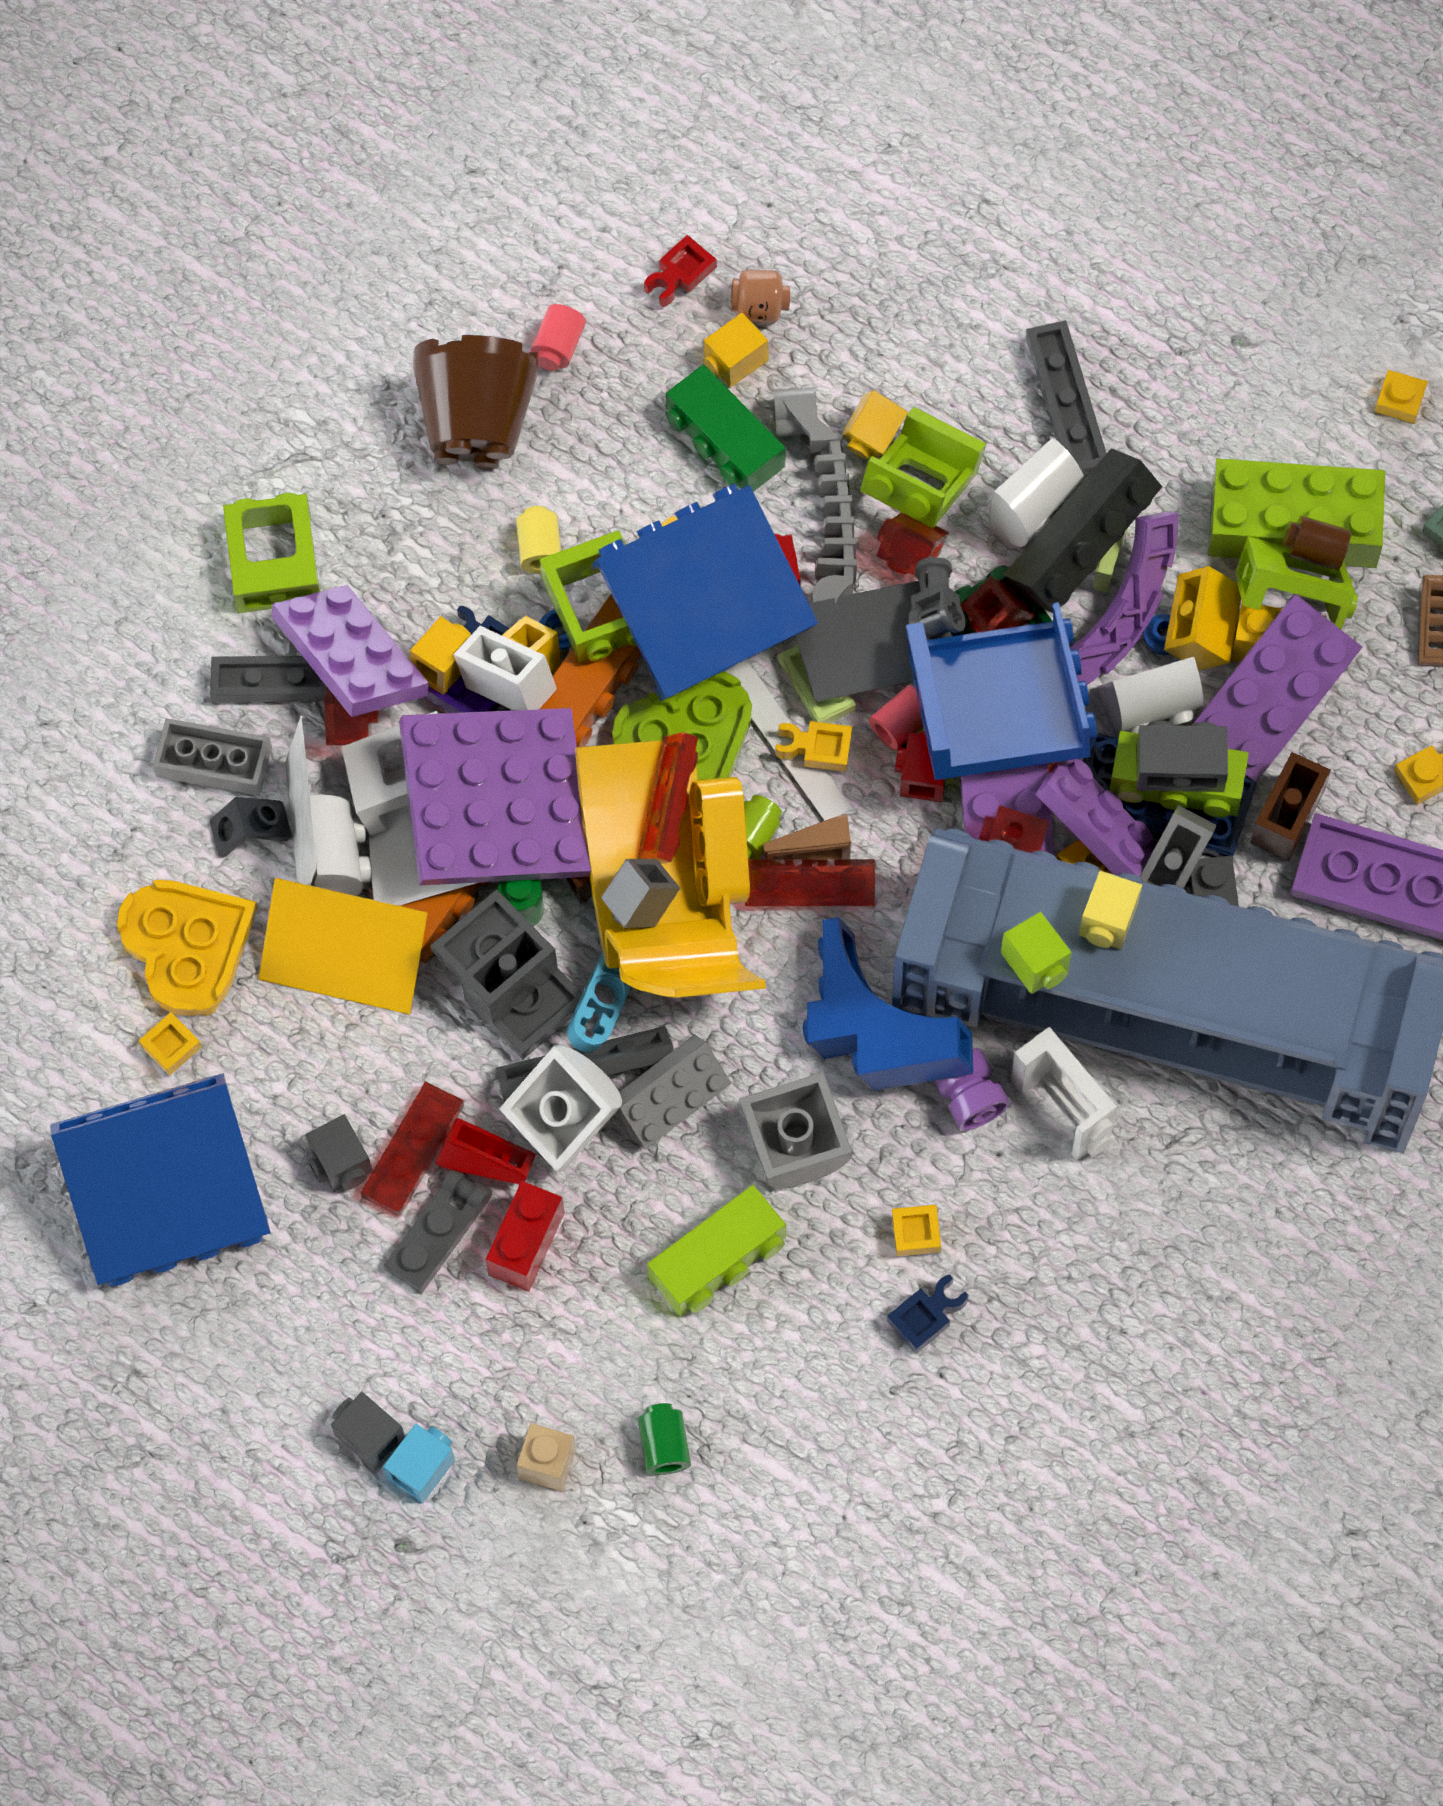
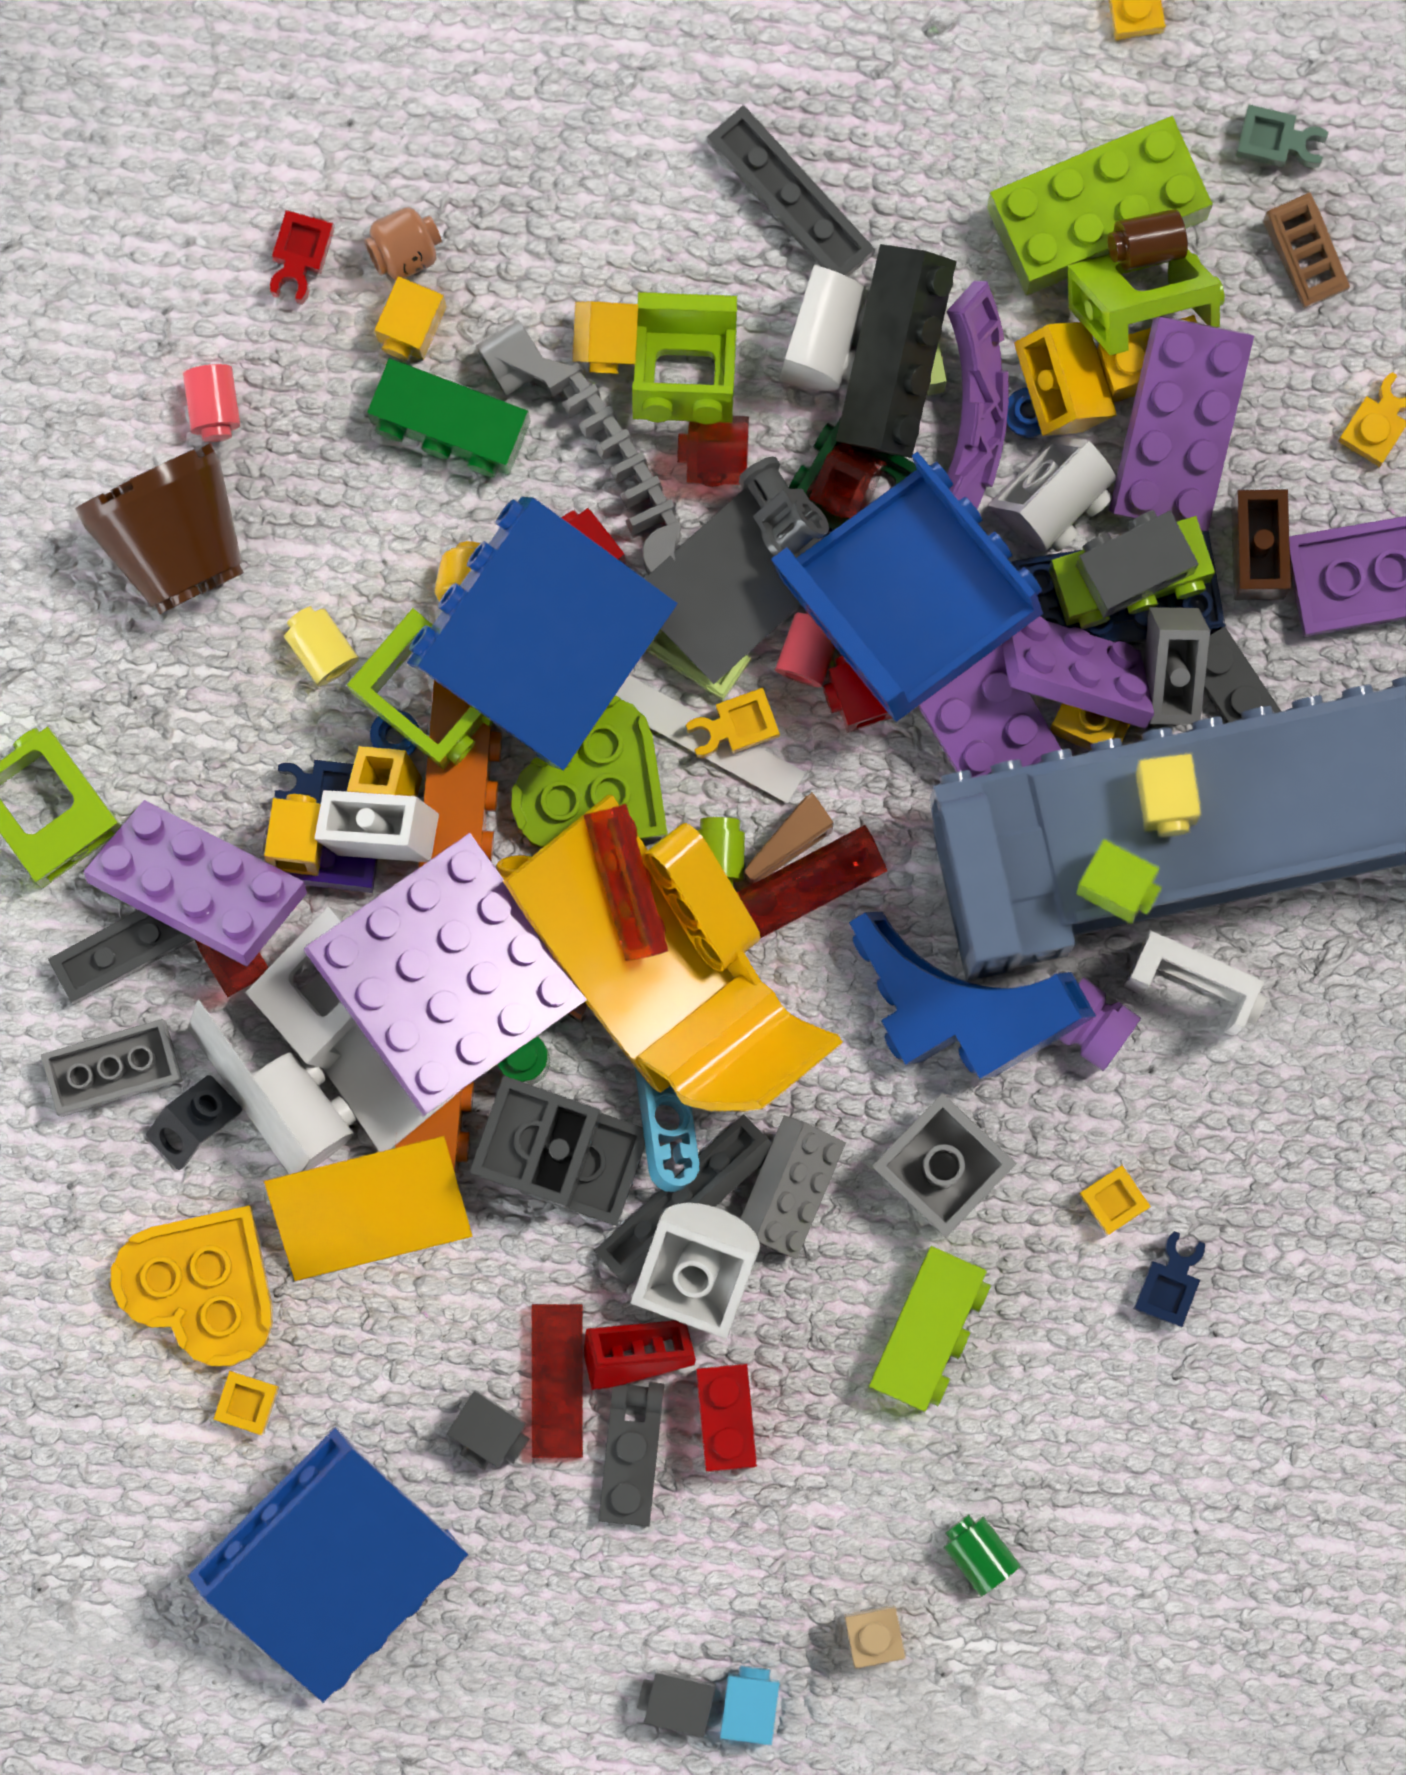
camera: 25 degrees left, 15 degrees up
dark grey brick [601,859,680,928] -> none
clear red brick [978,805,1049,853] -> none

